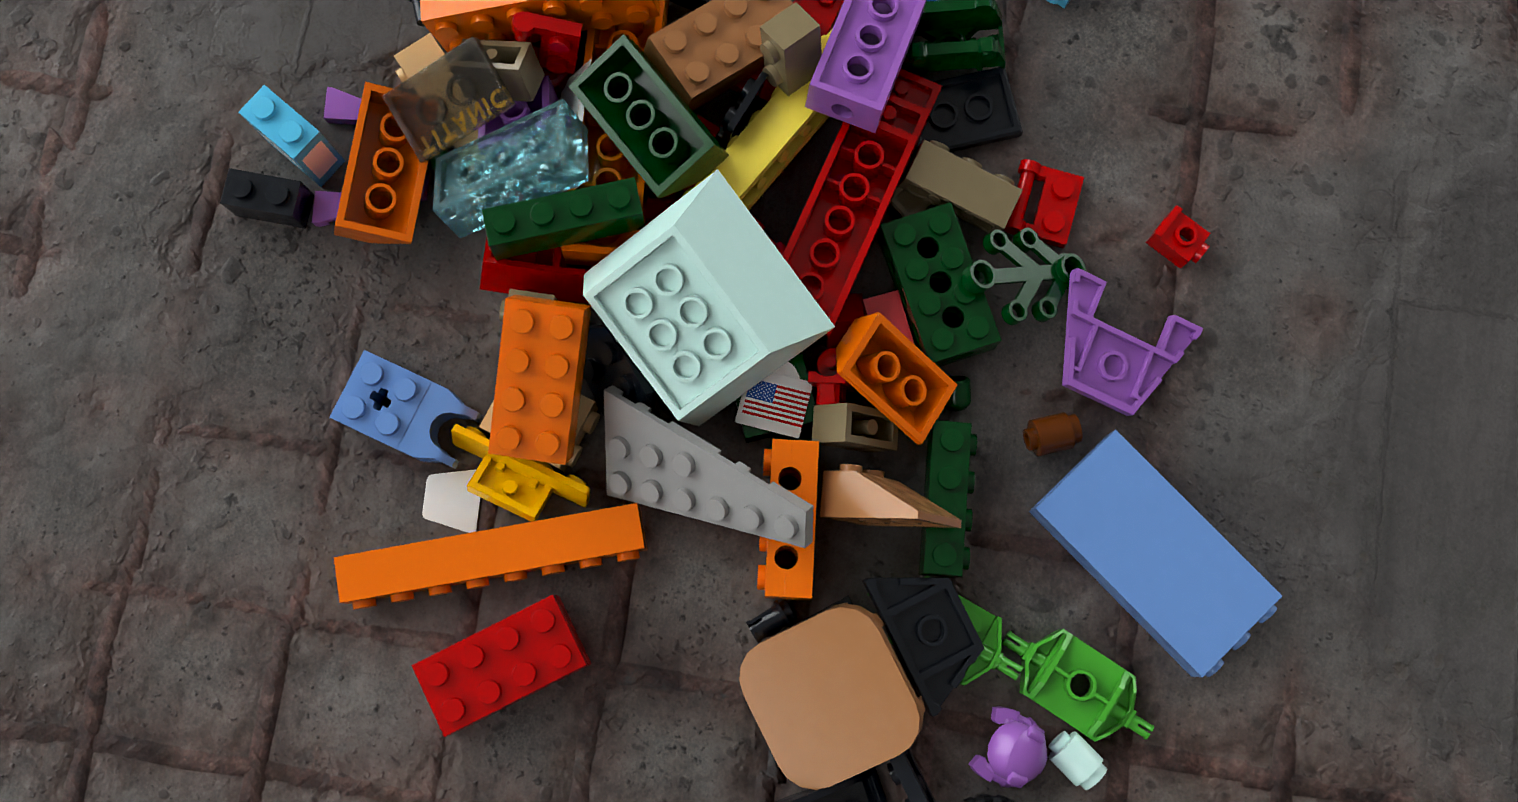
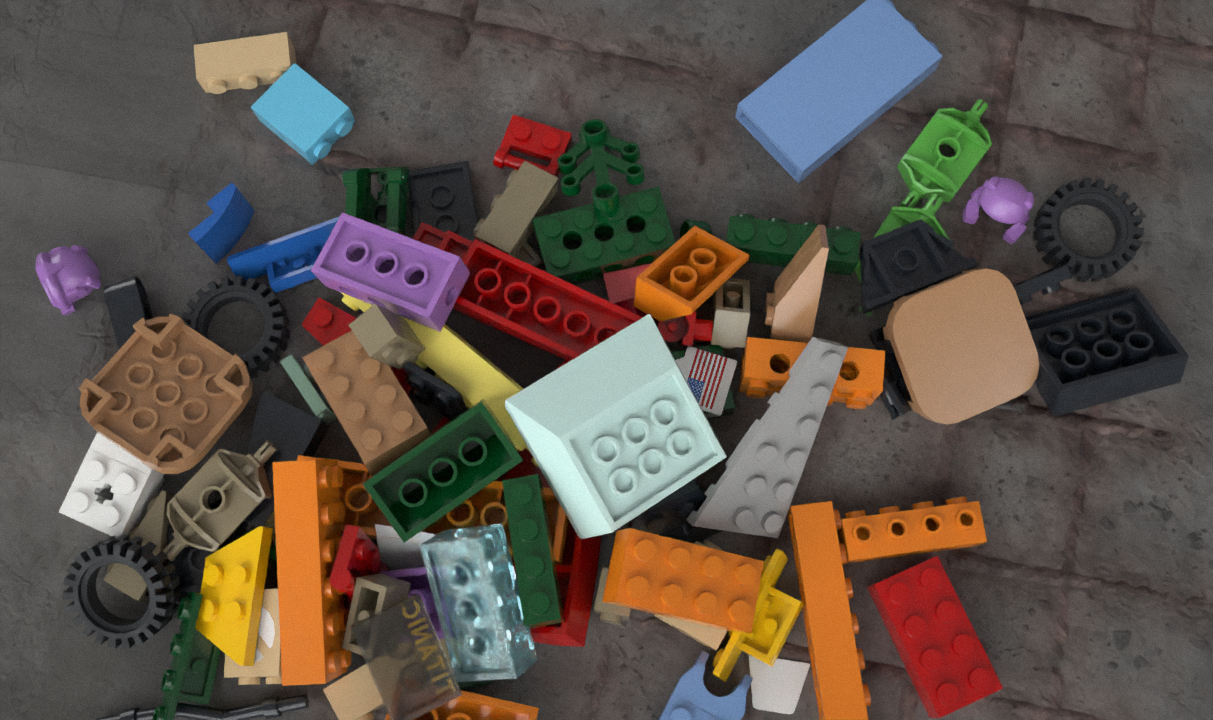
camera: 85 degrees left, 5 degrees down
reddish brown brick [1023,412,1083,456] -> none
light aqua brick [1048,731,1107,790] -> none
medium lavender wing [1062,268,1203,416] -> none
red brick [1145,205,1211,269] -> none
none -> orange brick [838,497,987,563]

